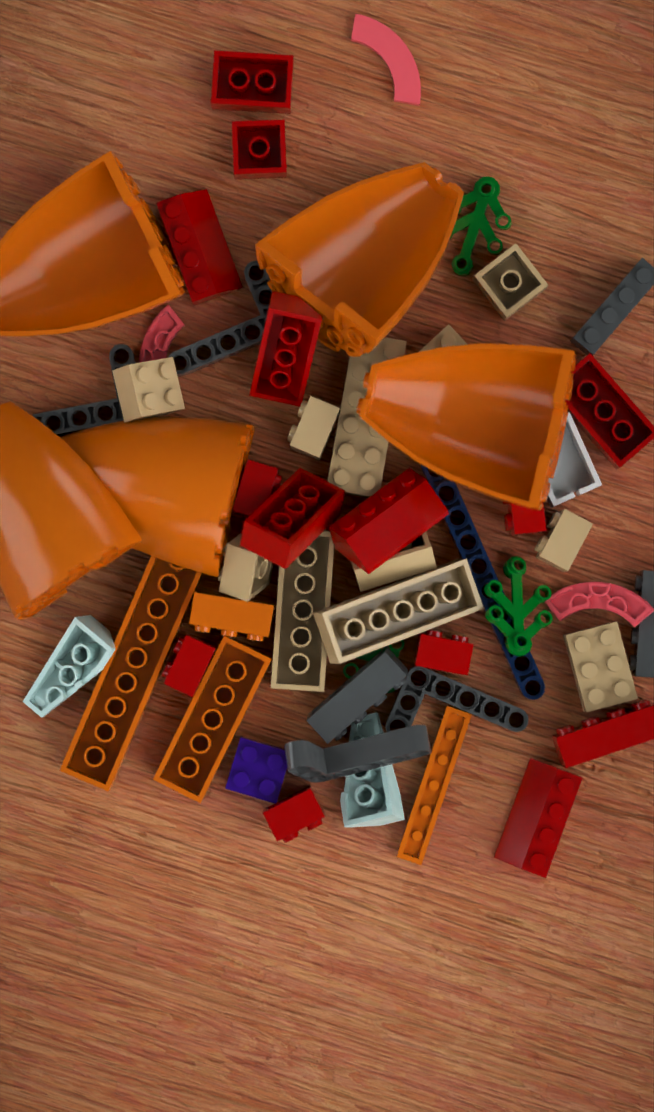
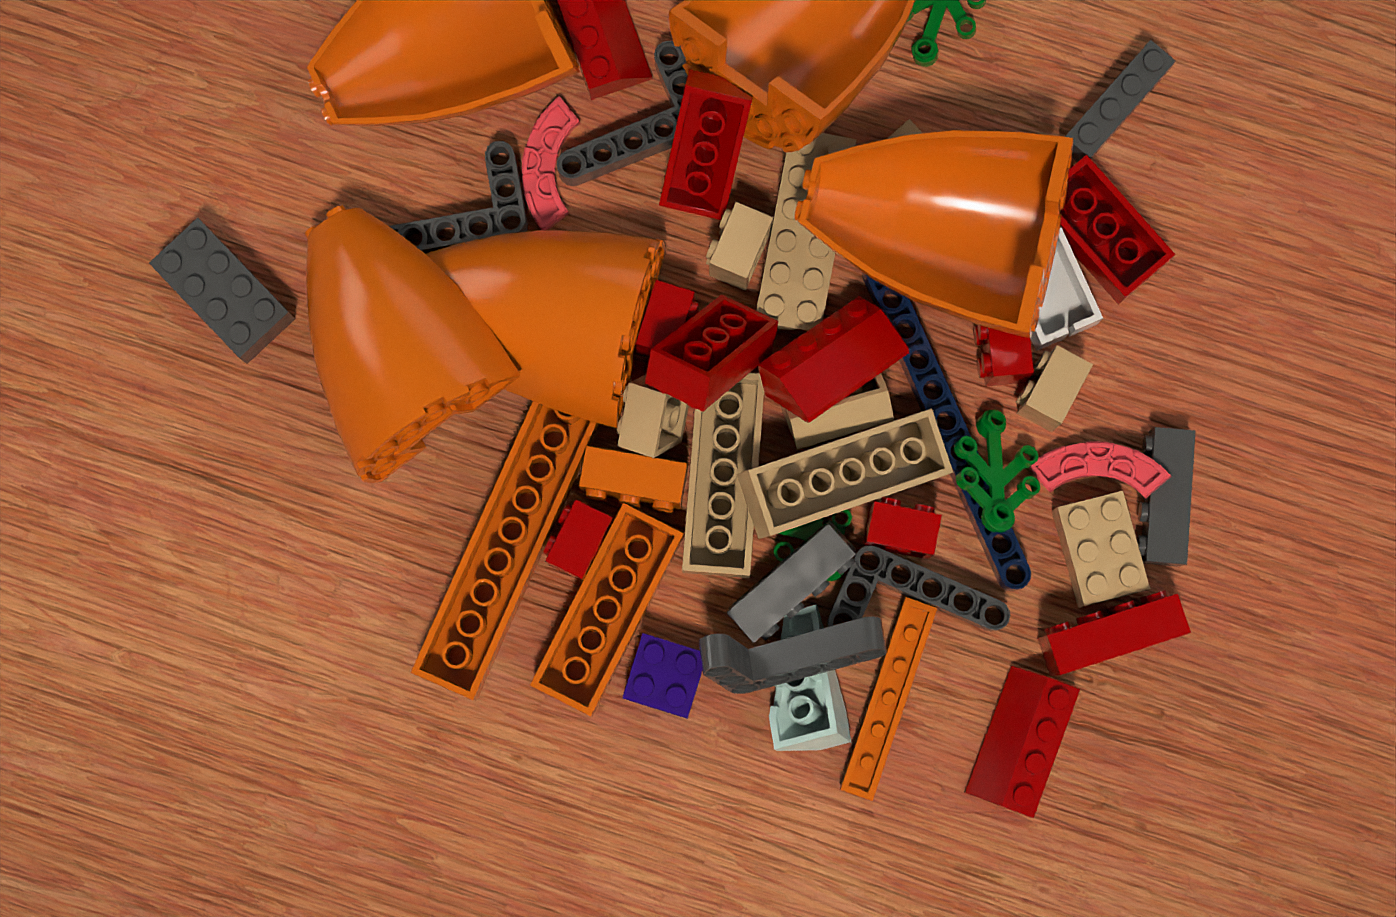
camera: 10 degrees right, 5 degrees down
light aqua wedge [23,615,116,718] -> none
tan brick [112,357,185,423] -> none
red brick [263,785,325,843] -> none
tan brick [472,243,548,321] -> none

